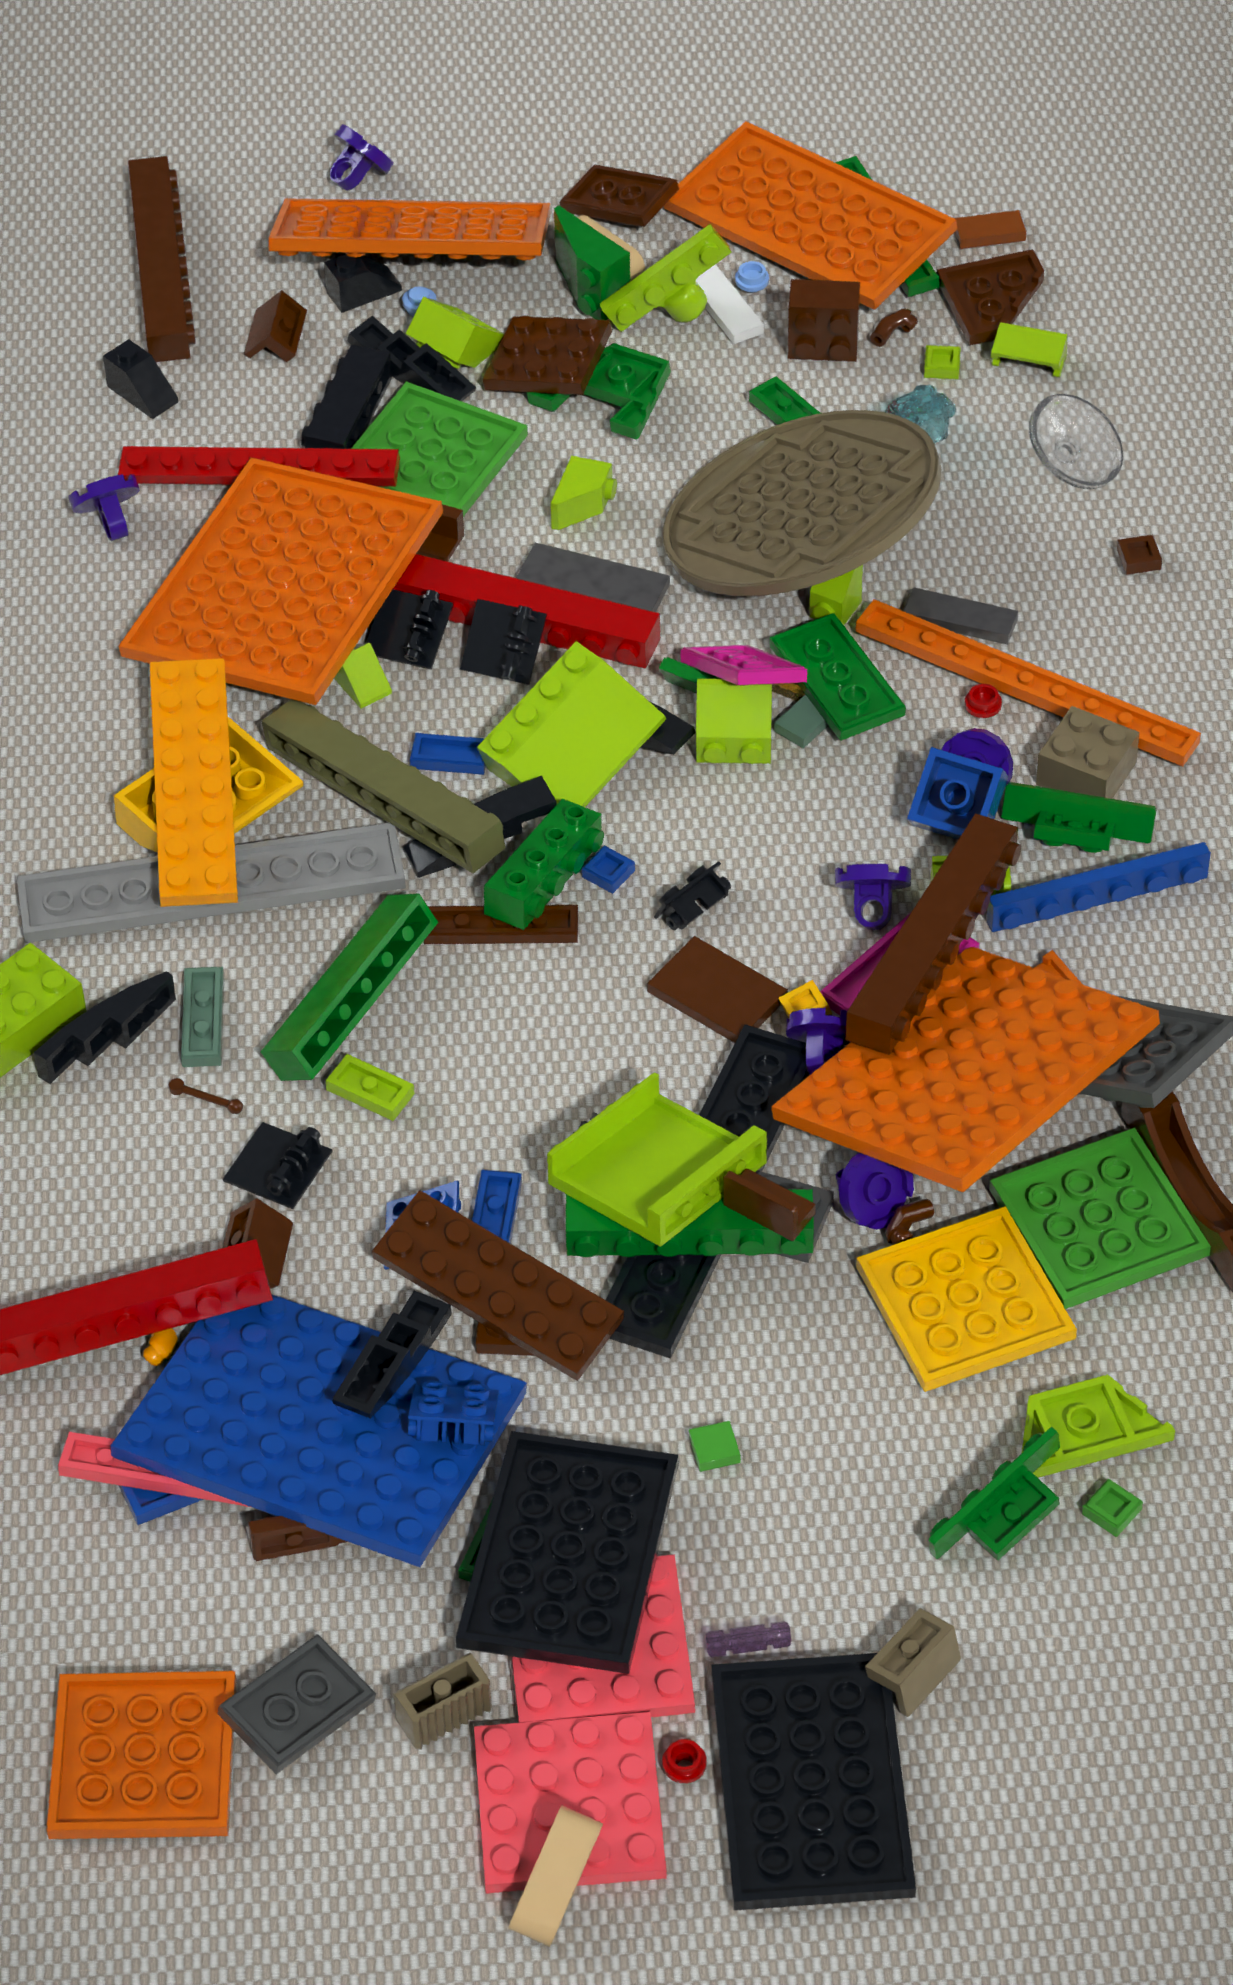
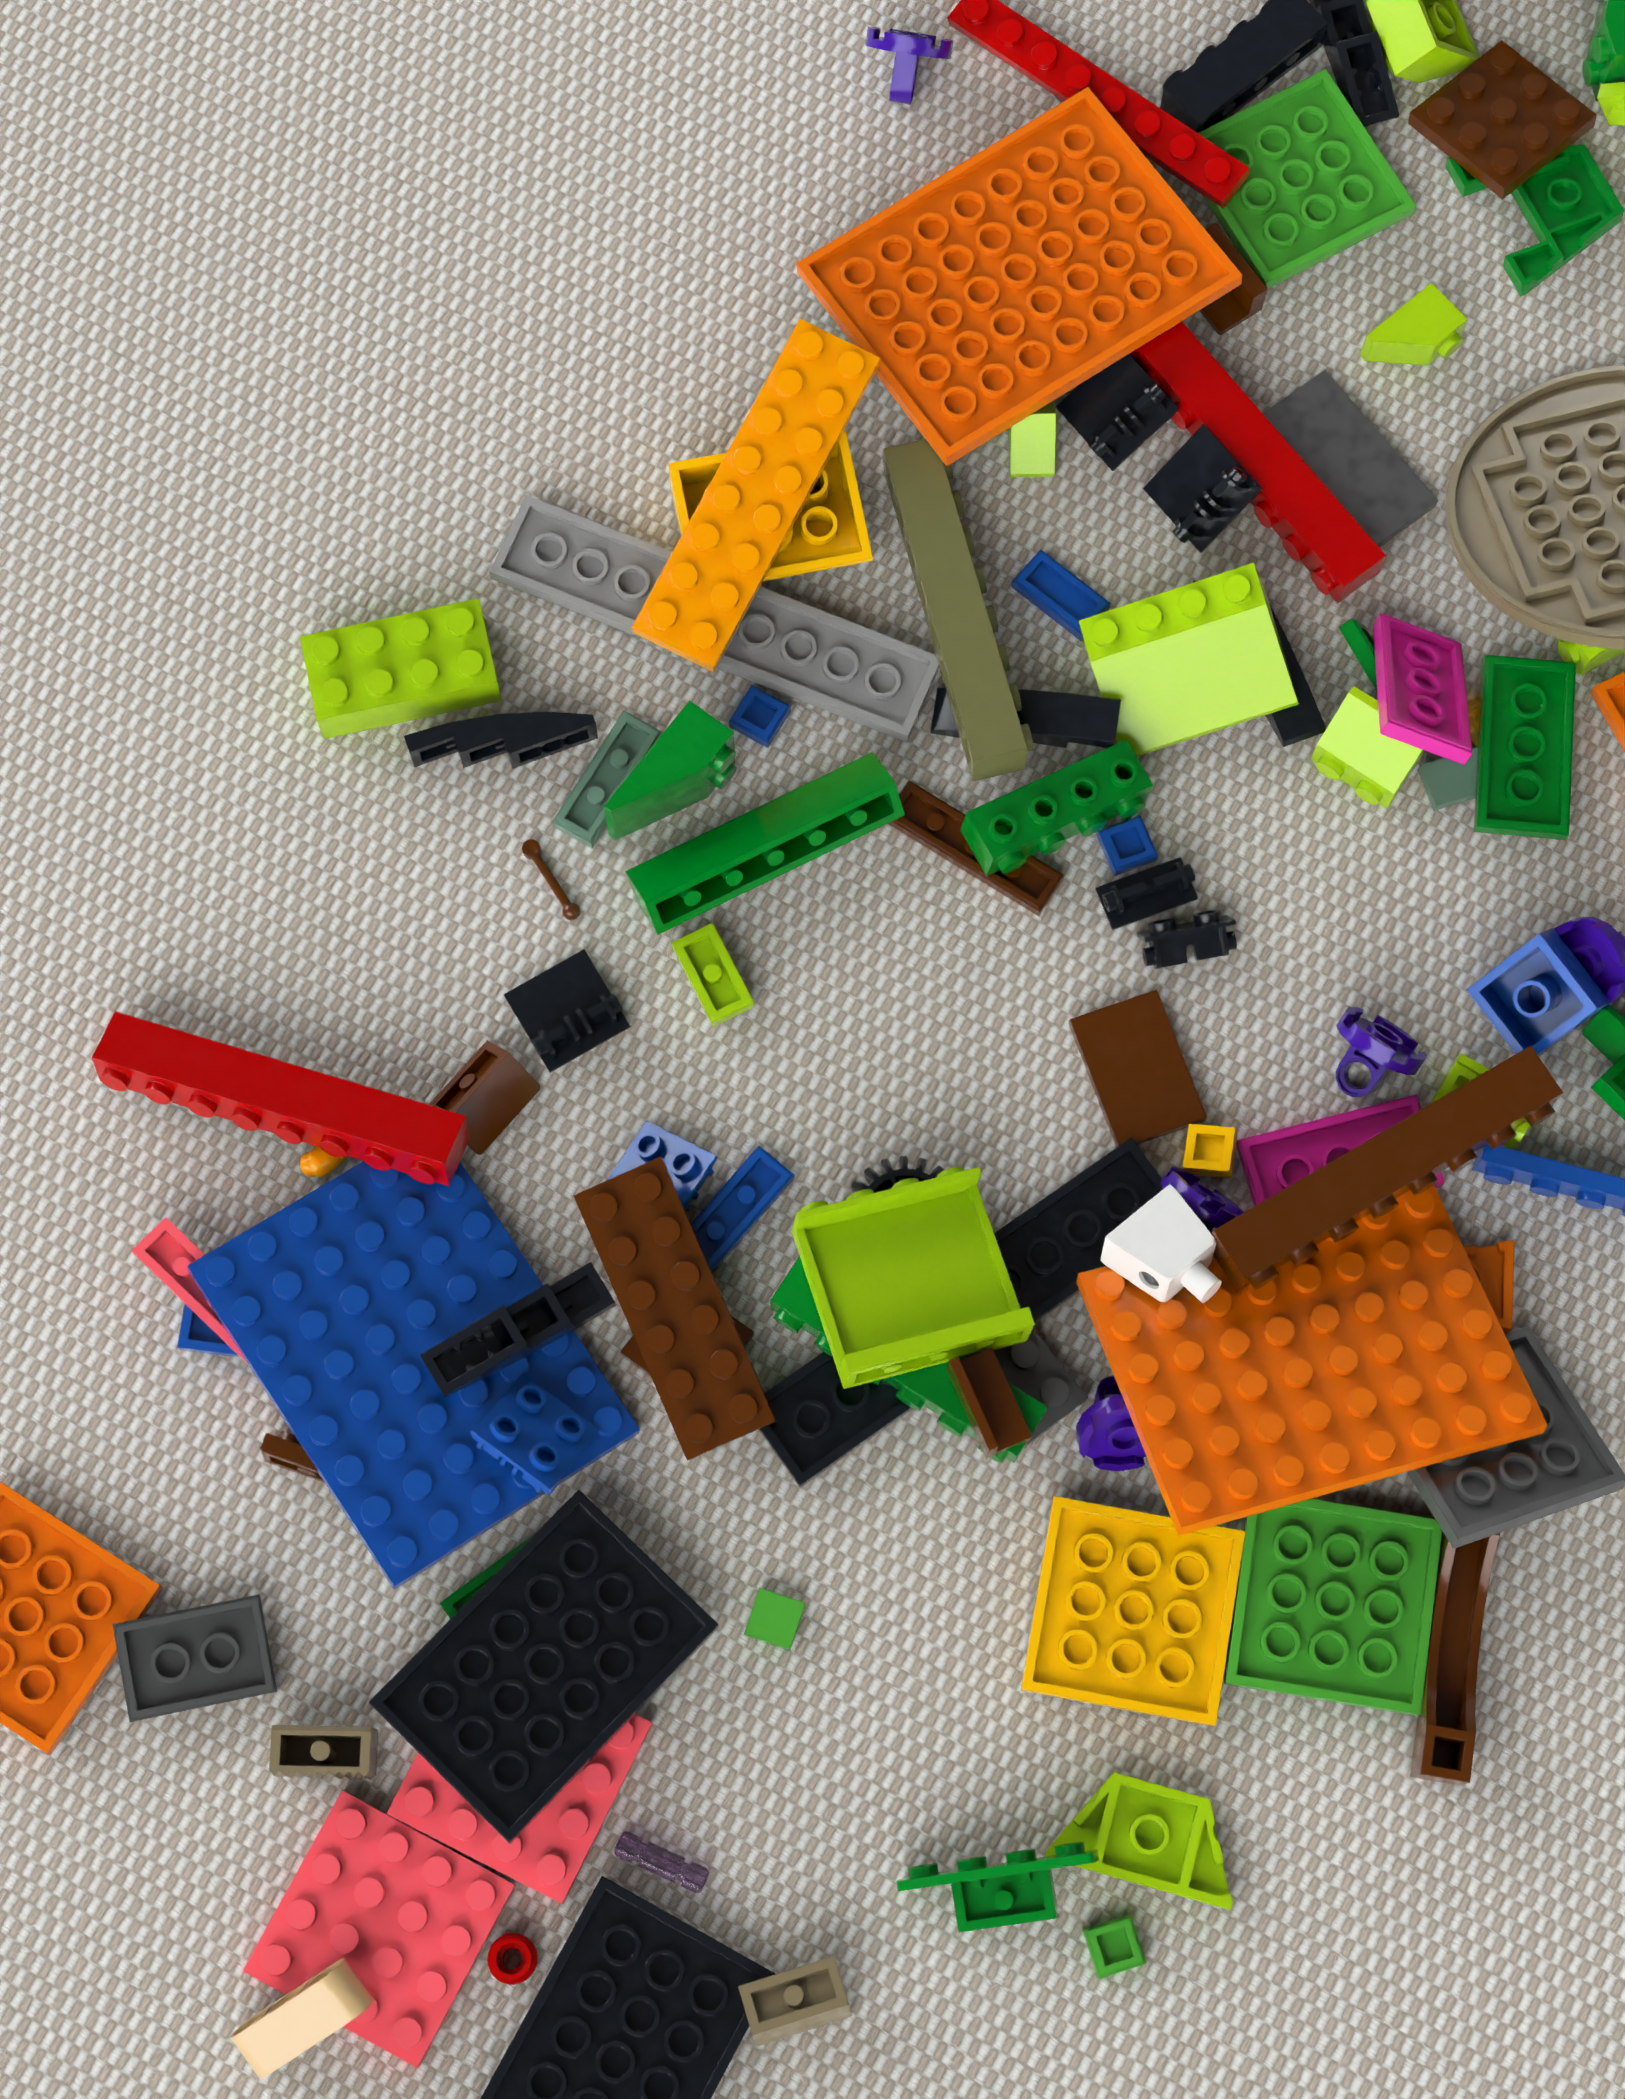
camera: 30 degrees right, 25 degrees up
reddish brown arm [885,1199,934,1245] -> none
none -> green slope [604,700,737,840]
none -> blue tile [729,685,791,748]
none -> black hinge [1095,857,1198,930]
none -> white torso [1100,1184,1222,1303]

